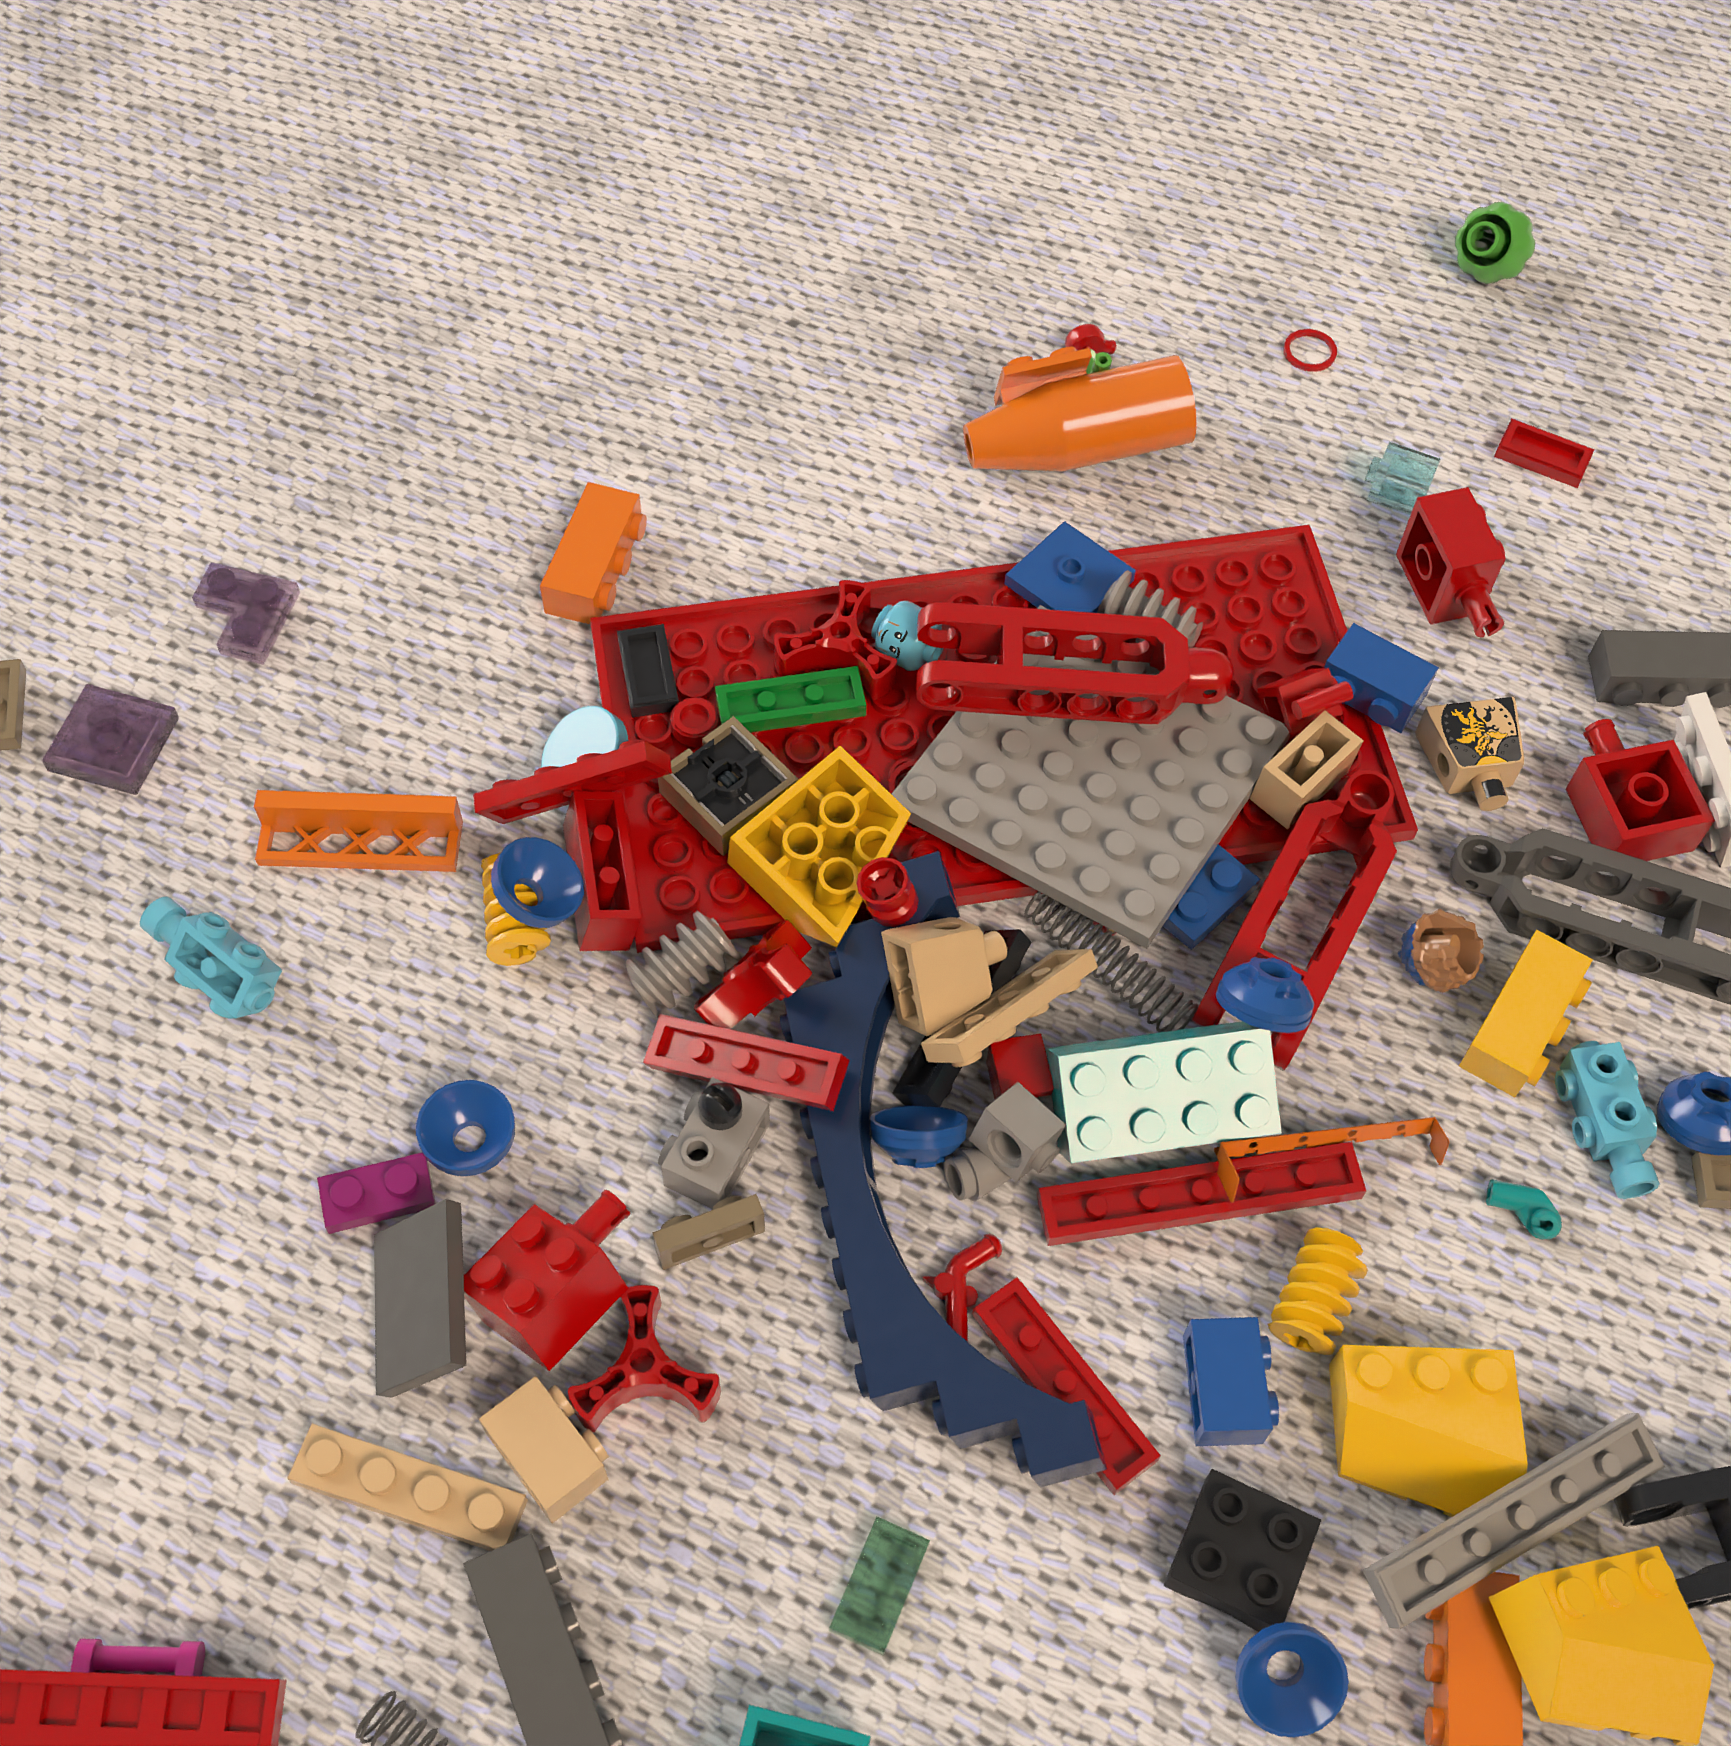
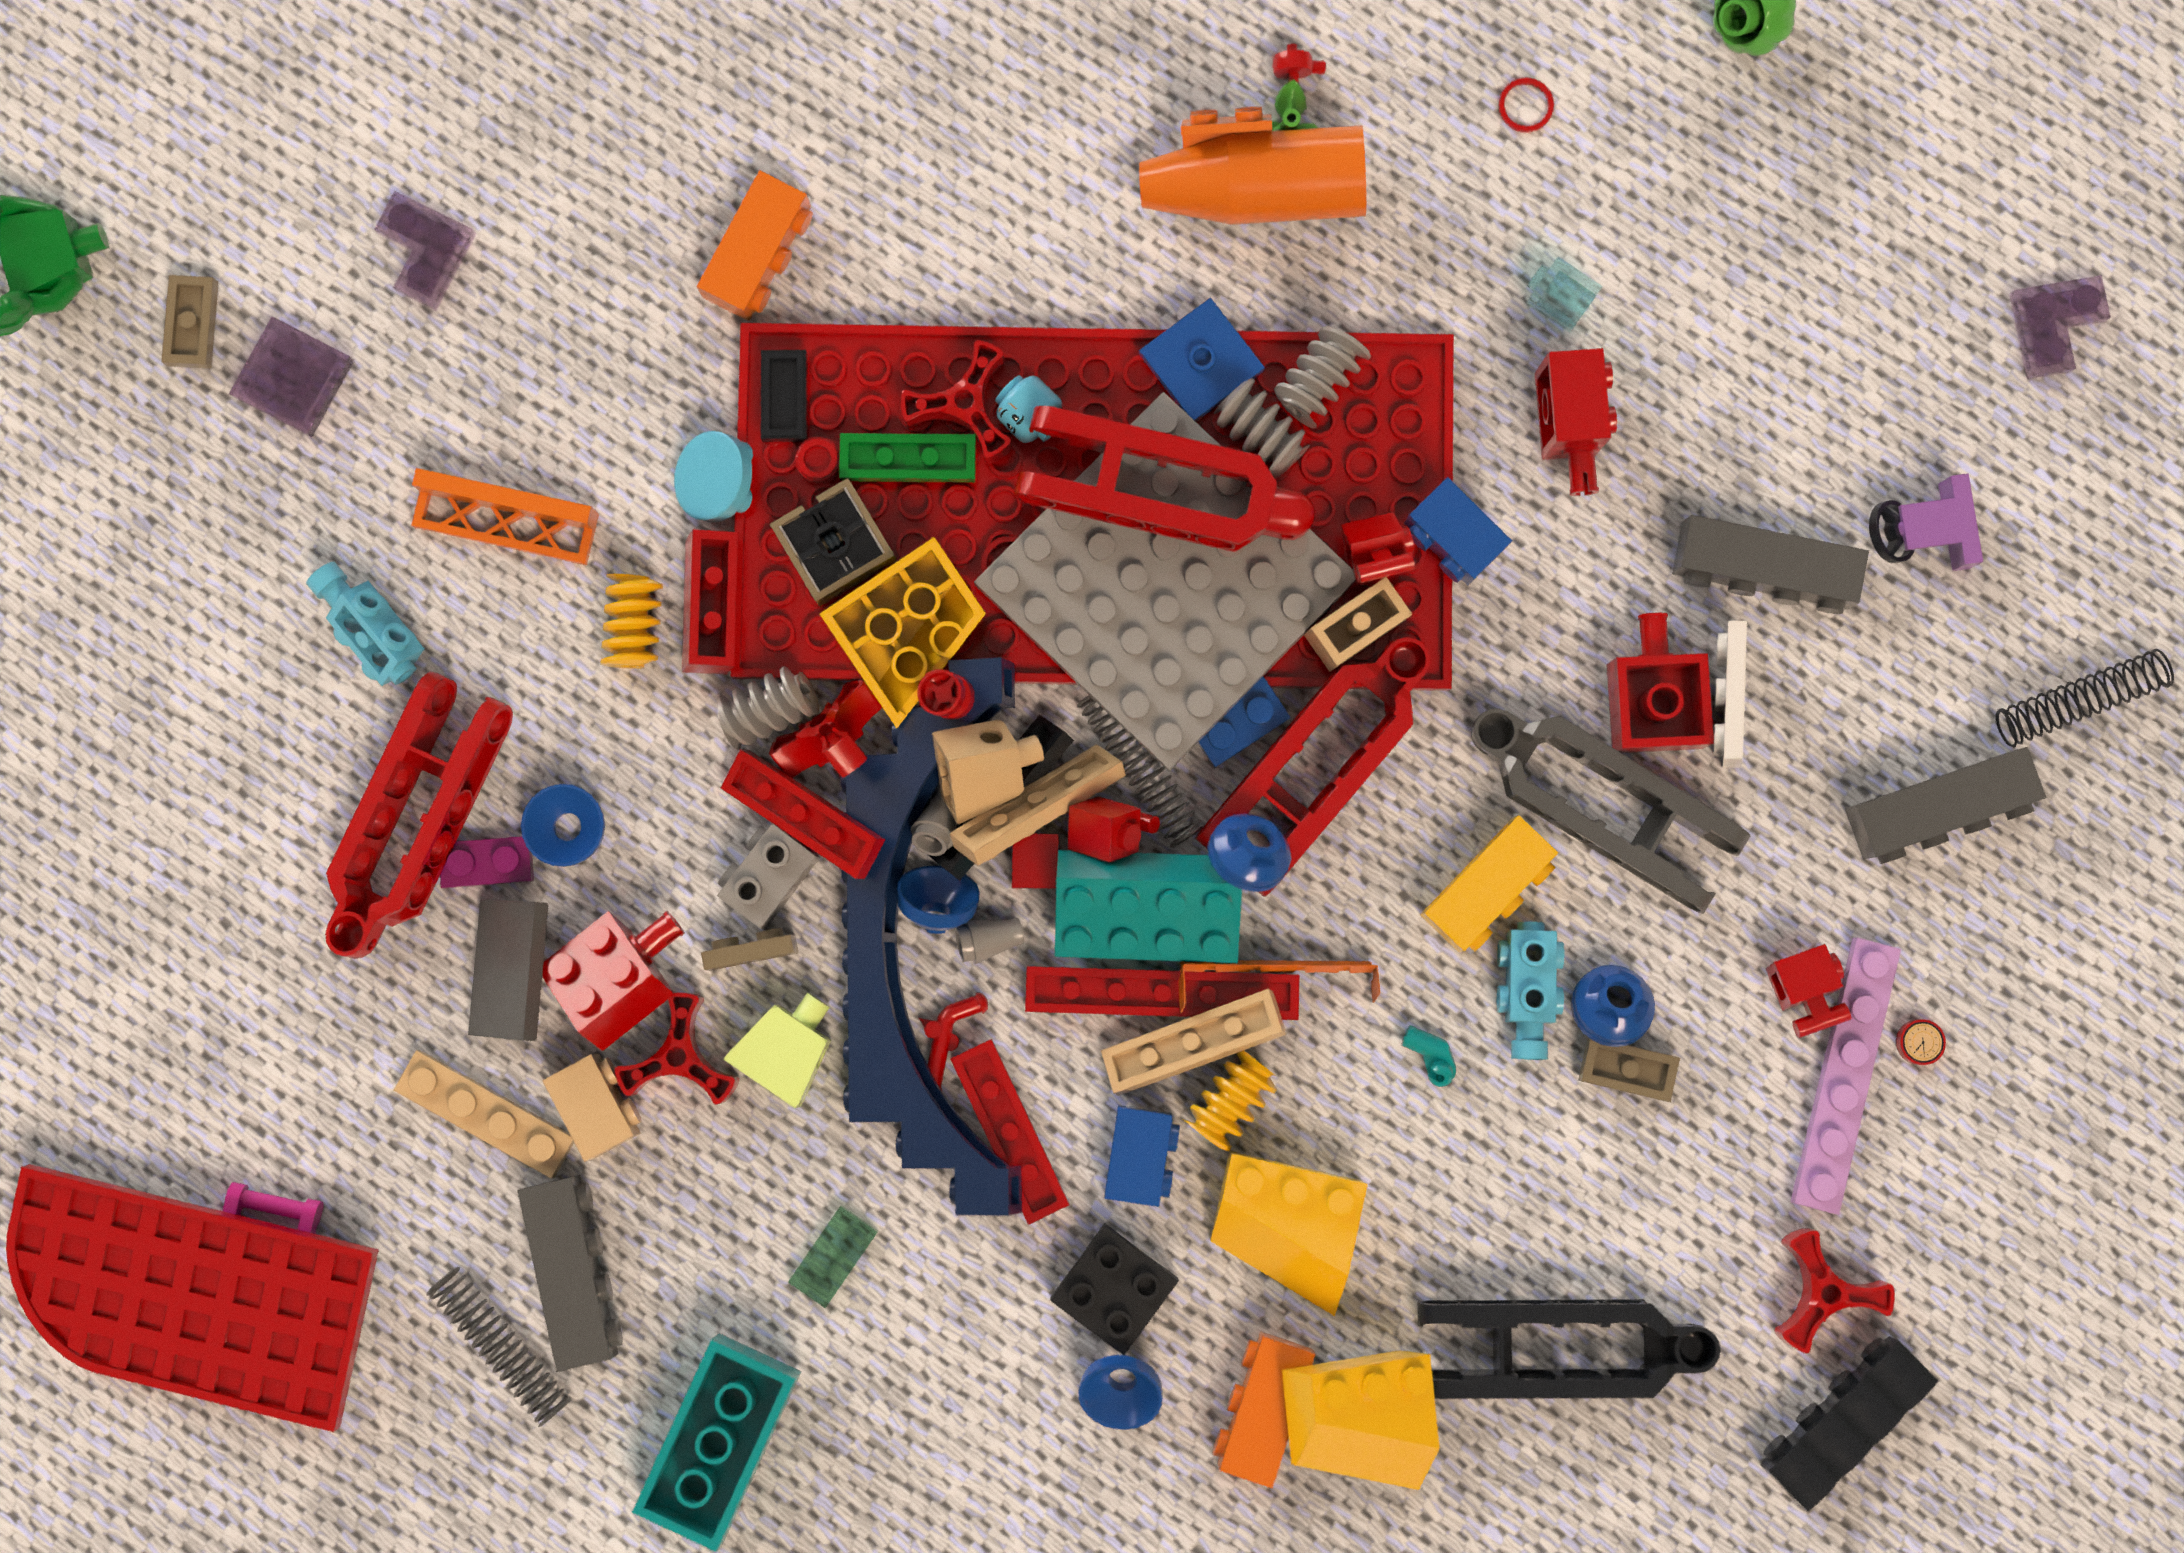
camera: 15 degrees right, 25 degrees up
red plate [473,739,672,824] -> none
blue piece [491,837,584,928] -> none
black hinge [698,1082,743,1130] -> none
light grey brick [968,1082,1066,1183] -> none
light grey tile [1363,1413,1665,1629] -> none
medium nougat piece [1398,909,1484,993] -> none
torso [1415,697,1524,811] -> none
red tile [1494,418,1595,488] -> none
none -> red piece [325,671,513,959]
none -> yellowish green torso [723,992,831,1108]
none -> light grey cone [911,788,957,856]
none -> red brick [1068,796,1160,862]
none -> tan plate [1101,989,1287,1096]
none -> light grey piece [1274,326,1371,428]

